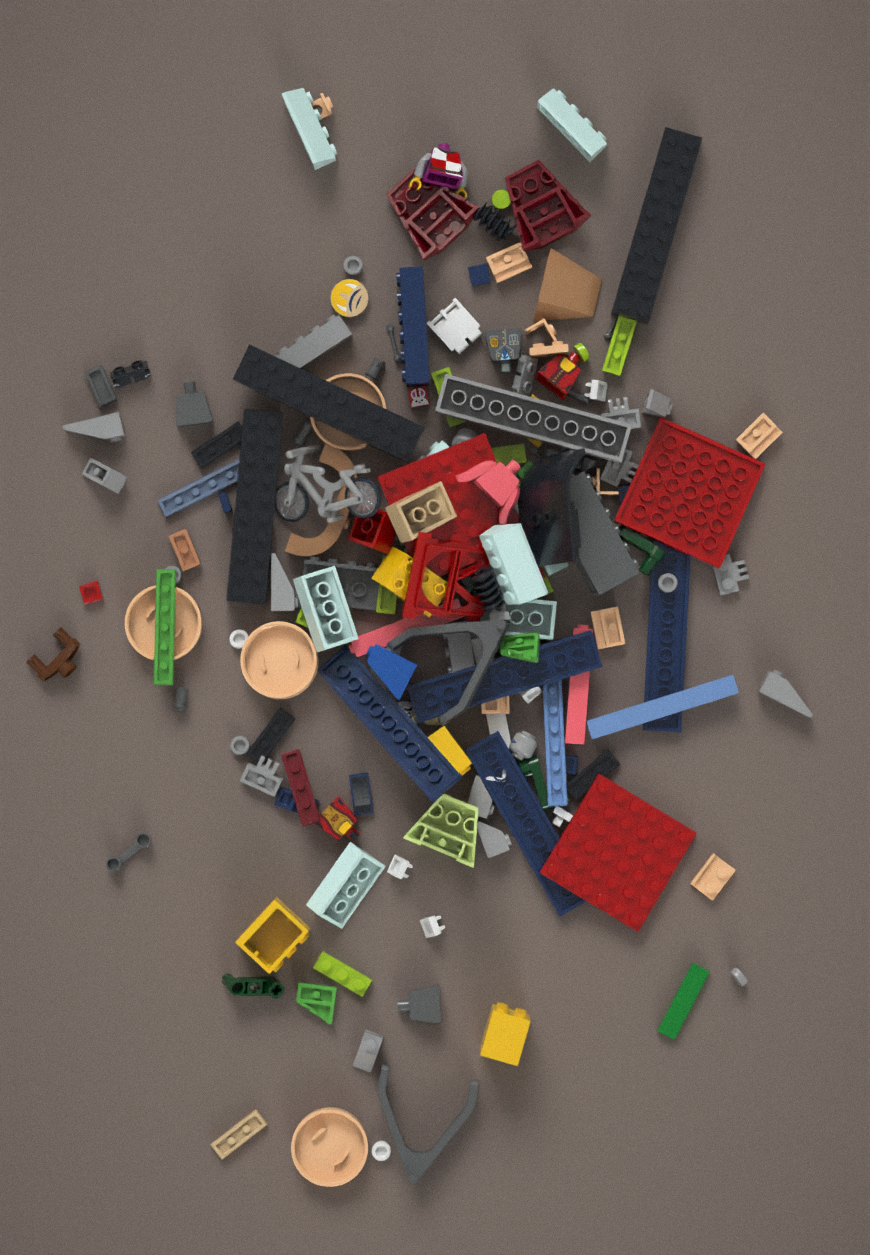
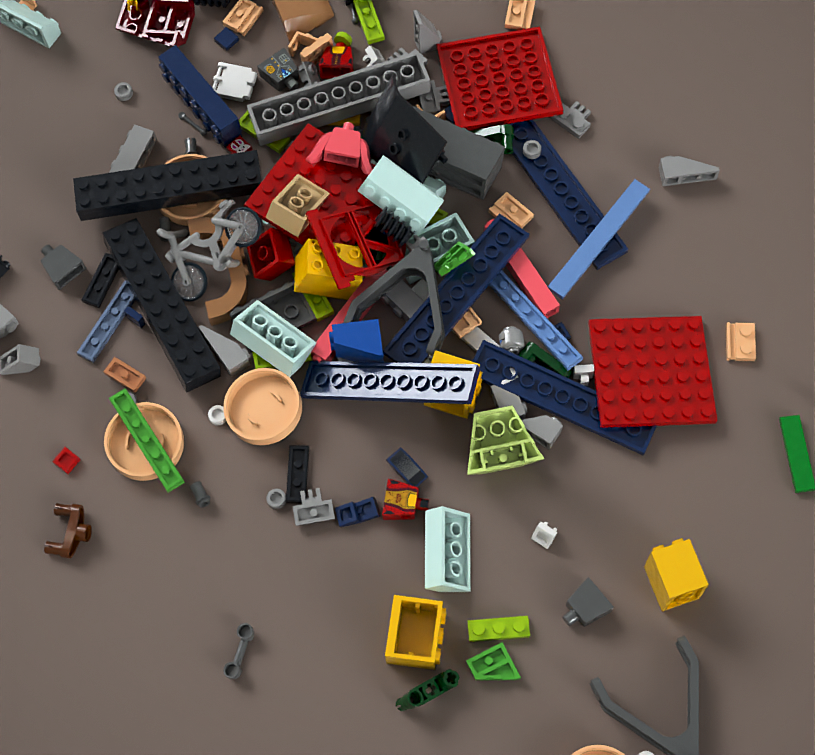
camera: 30 degrees left, 20 degrees down
dark red tile [281,749,321,827] -> none
tile [330,279,369,318] -> none
light grey slope [353,1029,383,1072] -> none
white tile [387,855,413,879] -> none
white tile [519,687,542,703] -> none
black tile [566,749,620,800] -> none

